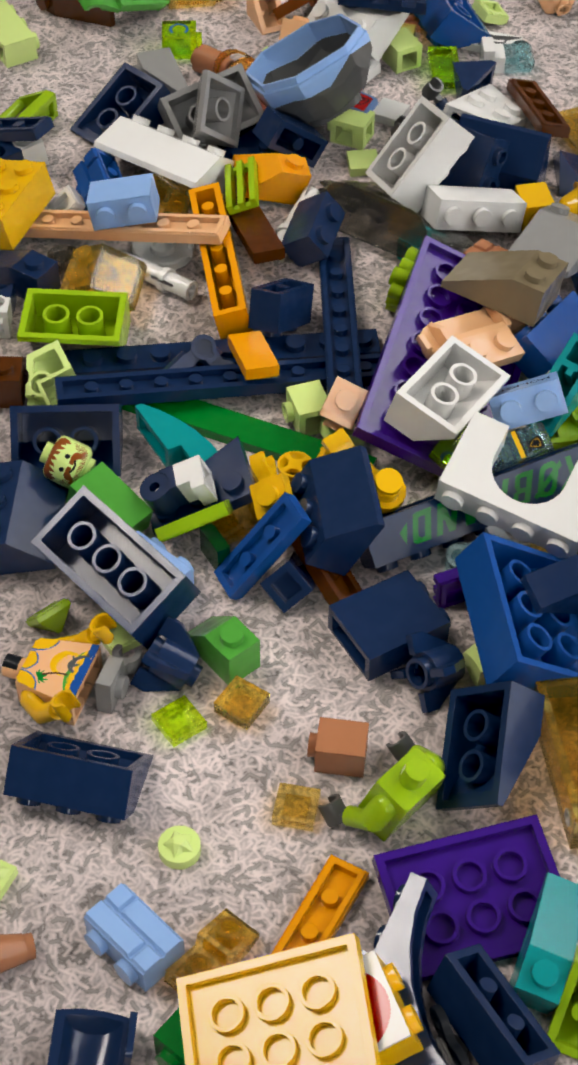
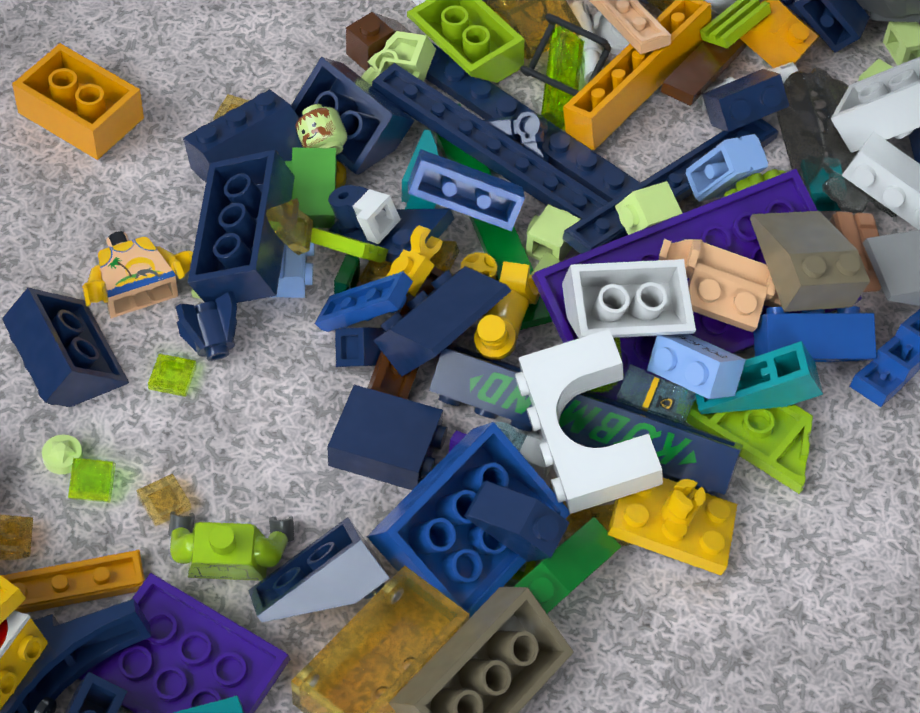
camera: 45 degrees right, 5 degrees up
lime slope [26,598,71,634] -> none
light grey plate [95,644,142,714] -> none
bright green slope [188,616,260,687] -> none
clear yellow plate [214,675,270,730] -> none
light orange tile [228,331,280,380] -> none
dark blue brick [248,278,314,337] -> none
nougat brick [307,717,369,778] -> none
light nougat bracket [318,376,368,431] -> none
dark blue brick [390,631,465,713] -> none
none -> clear neon green plate [68,458,116,503]
none -> clear yellow slope [266,198,313,255]
none -> blue brick [408,149,525,231]
none -> black piece [520,13,611,96]
none -> clear neon green plate [541,26,584,130]
none -> yellowish green brick [615,181,682,235]
none -> light blue brick [686,134,768,202]

